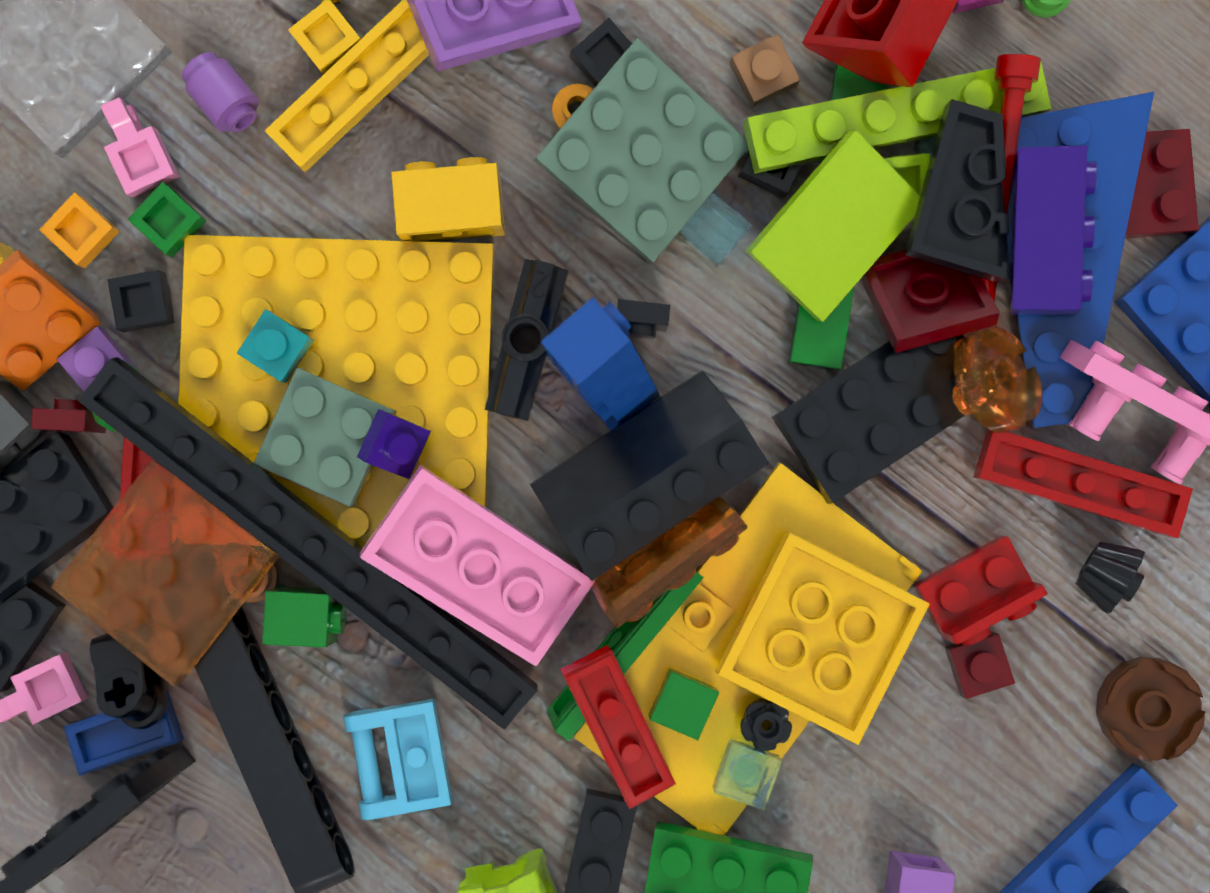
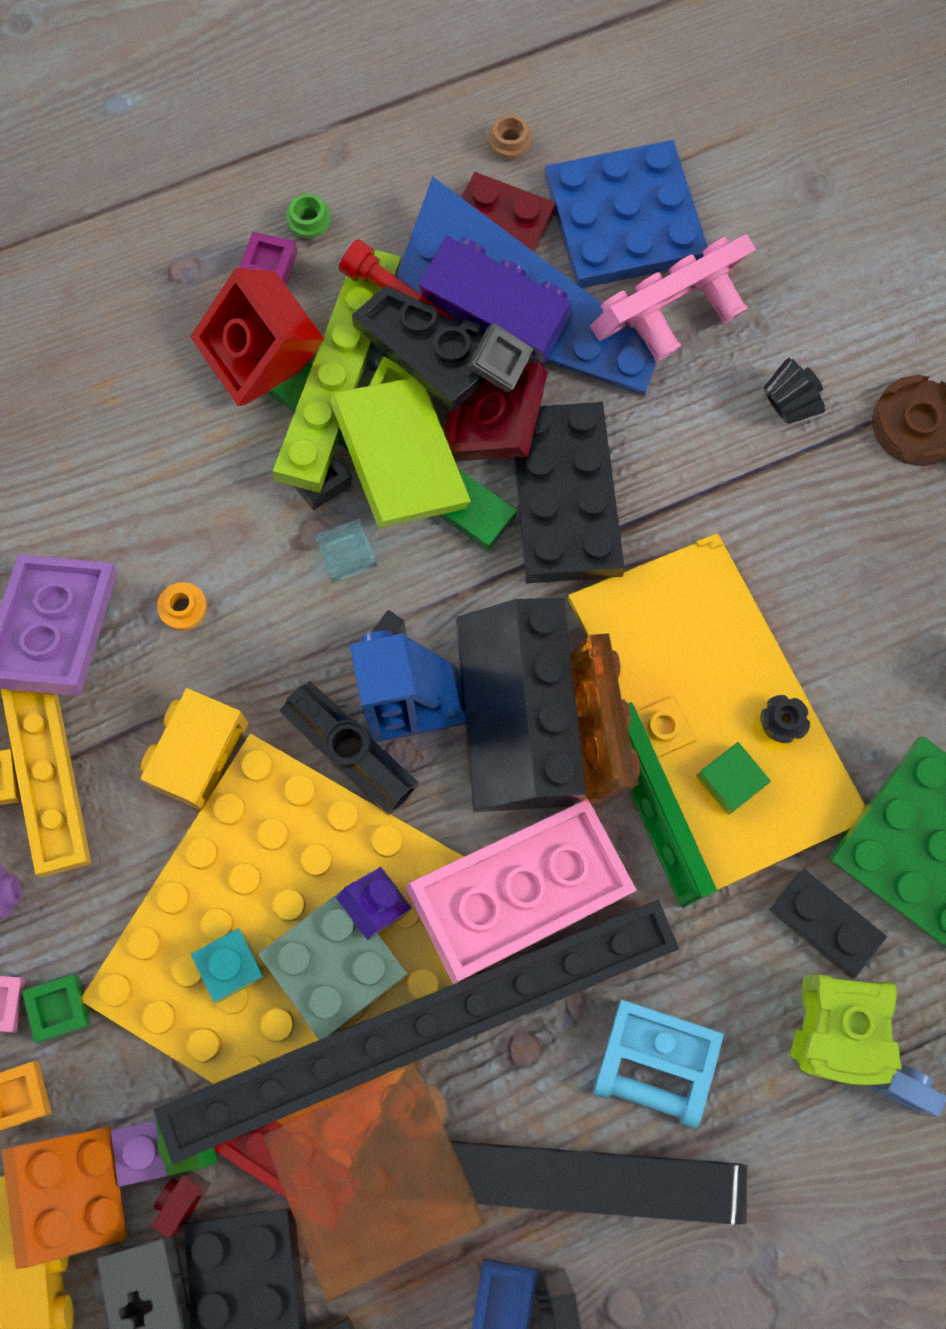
camera: 55 degrees left, 15 degrees down
black piece [90,621,167,730] -> none
black plate [107,270,175,333] -> none
green brick [262,586,347,648] -> none
sand green plate [534,38,748,263] -> none
red tile [560,645,676,809] -> none
black plate [569,18,632,87] -> none
clear light blue plate [712,738,782,810] -> none
yellow plate [715,531,930,745] -> none
medium nougat plate [730,34,800,108] -> none
red bracket [913,535,1048,646] -> none
dark red plate [945,631,1015,699] -> none
clear orange plate [952,326,1042,434] -> none
red plate [973,428,1193,538] -> none
none -> dark grey tile [467,323,534,393]

